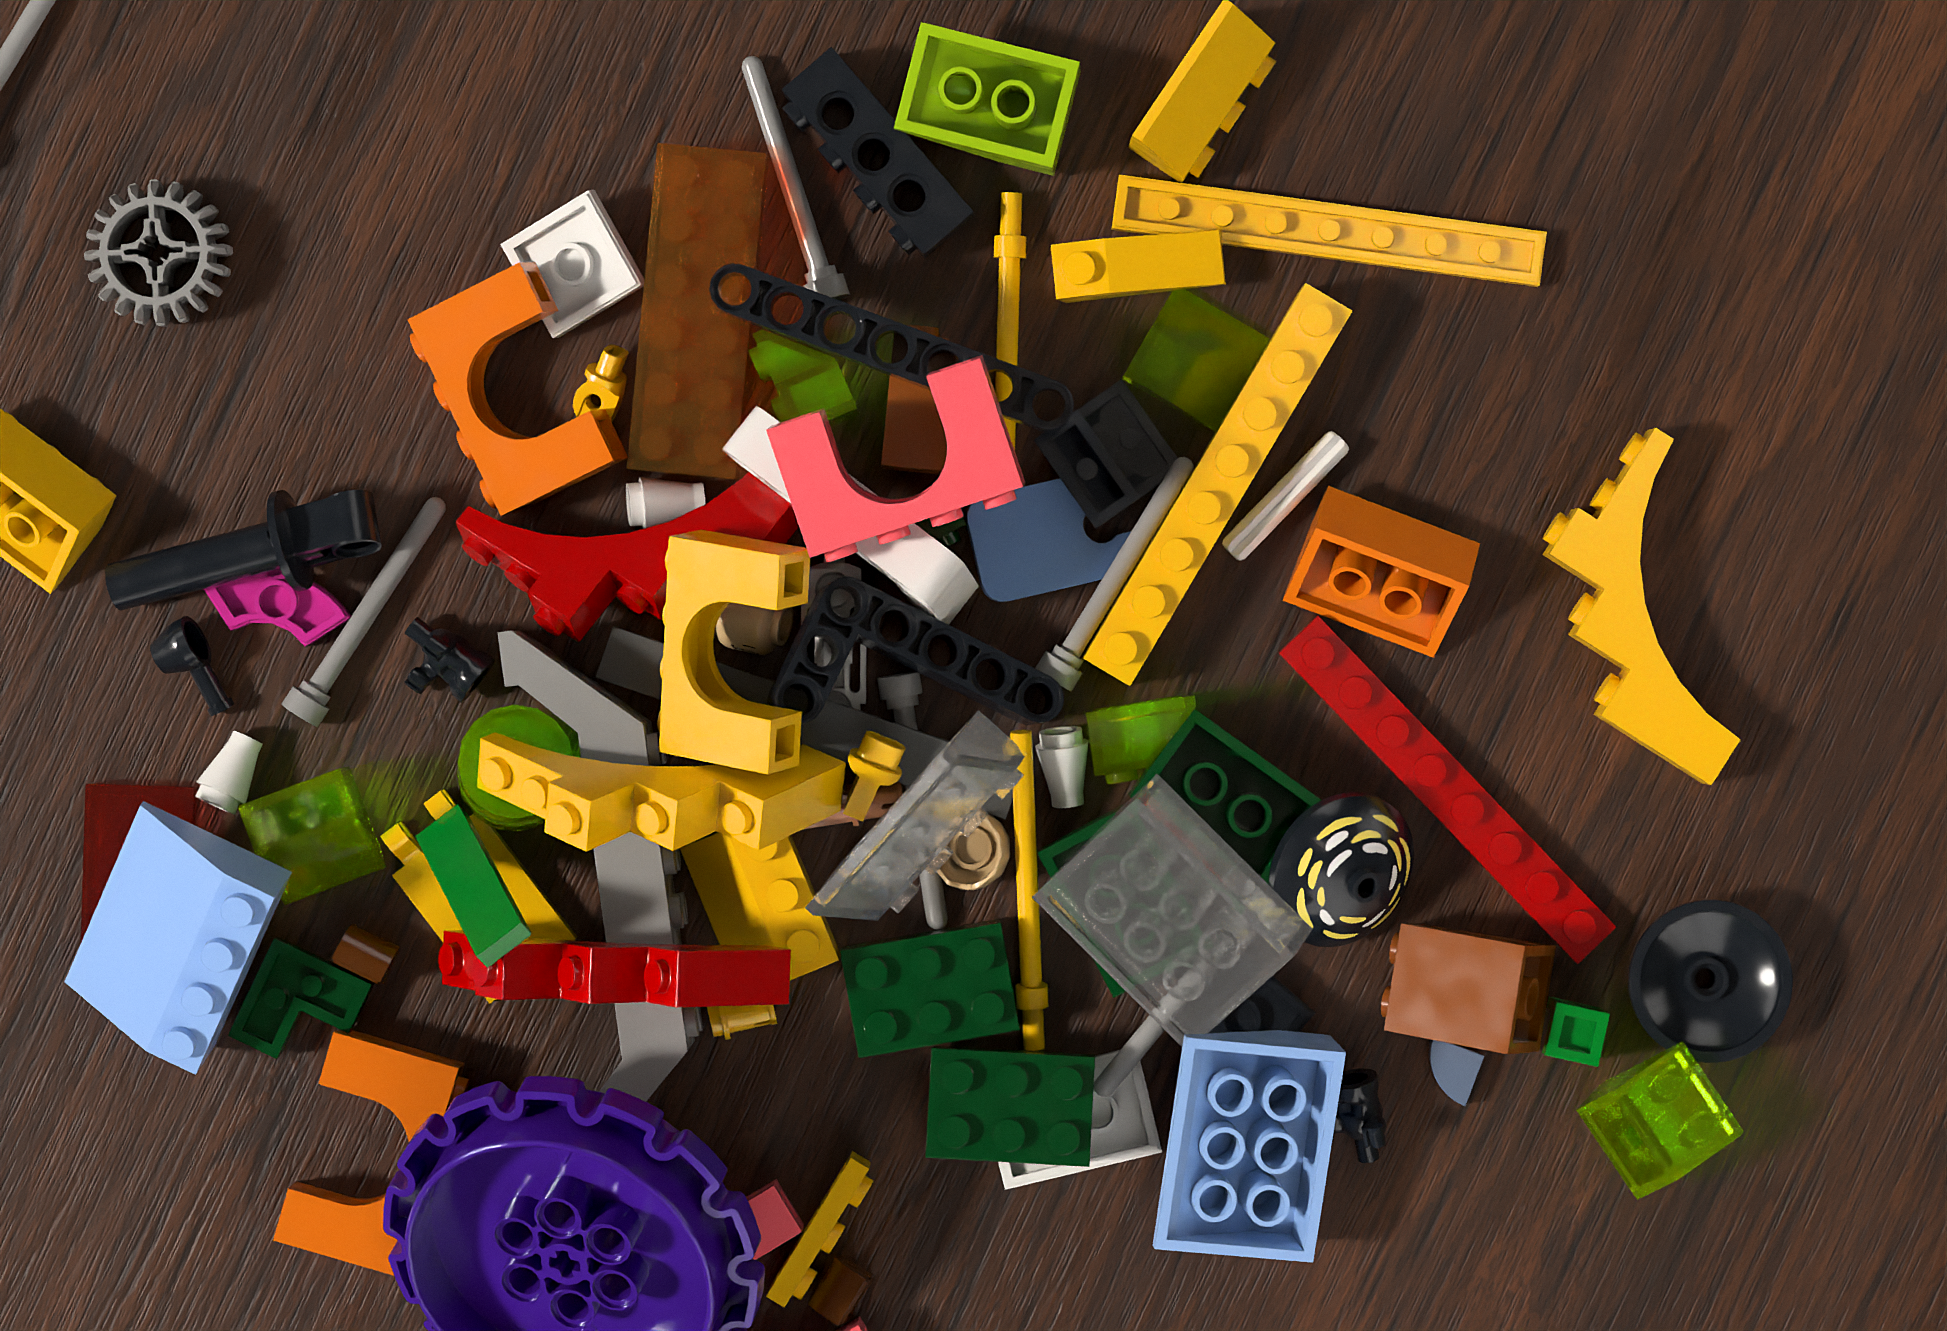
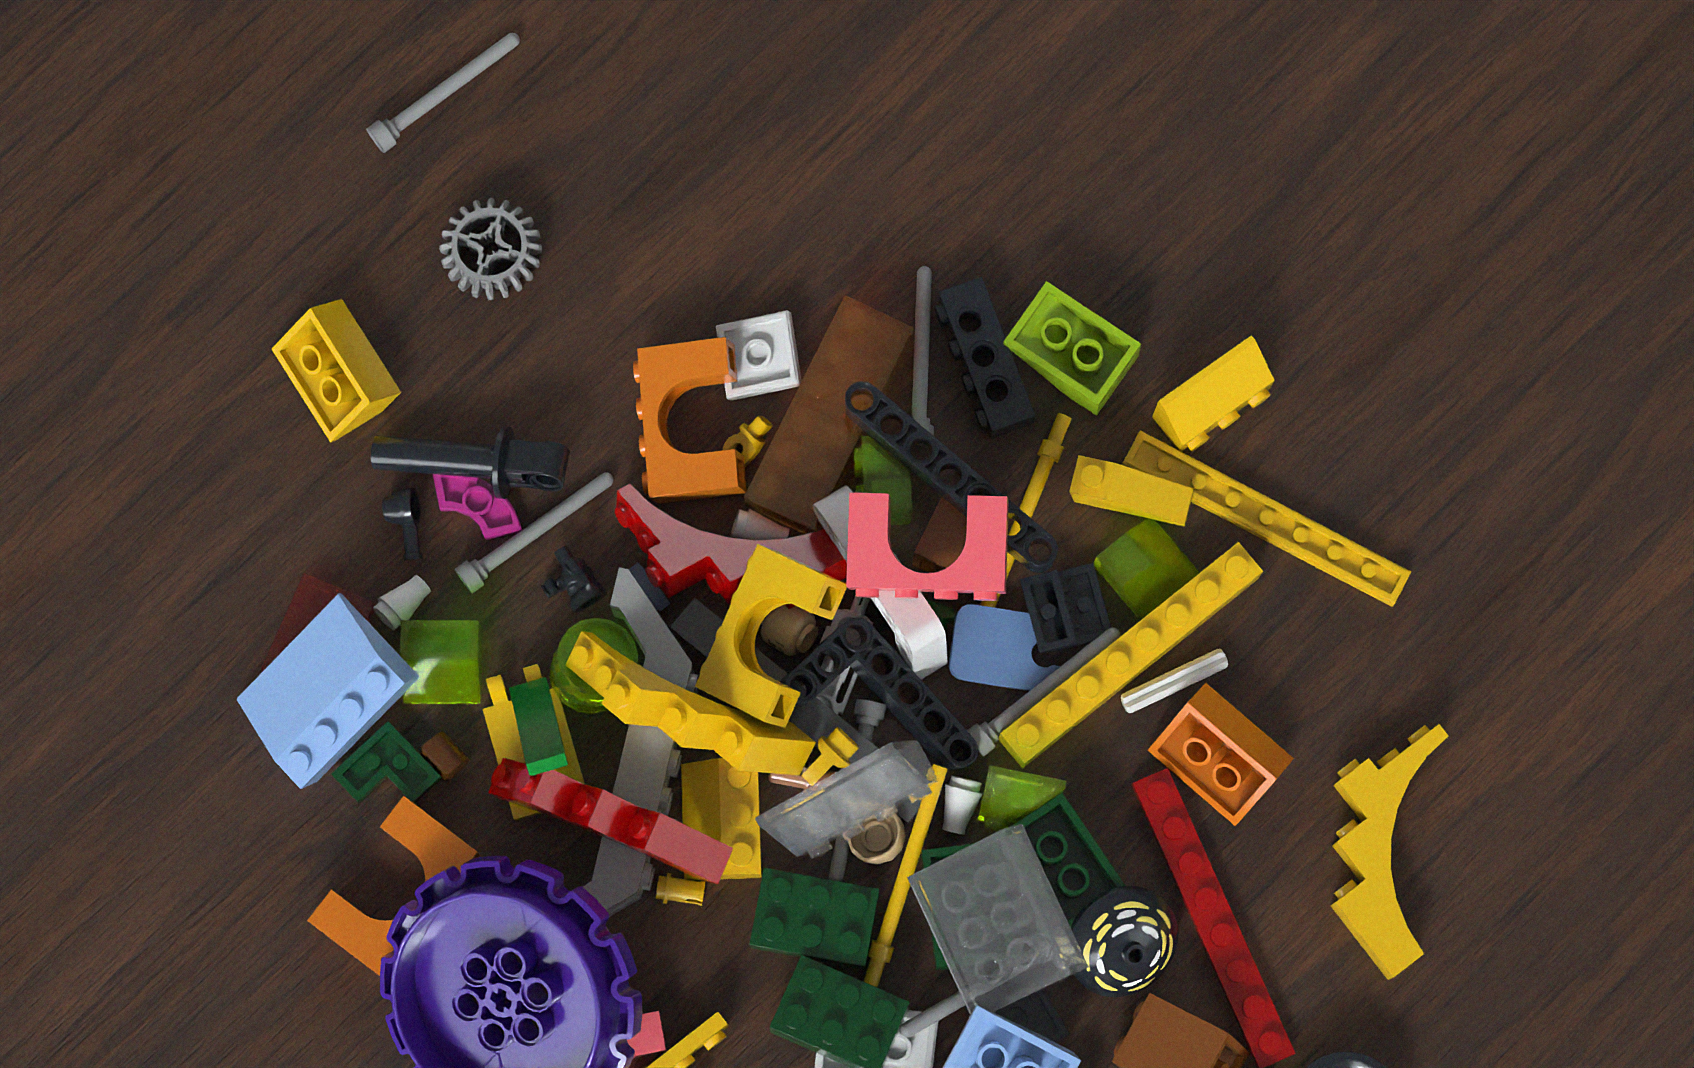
camera: 20 degrees right, 10 degrees down
none -> sand blue tile [629,563,671,611]

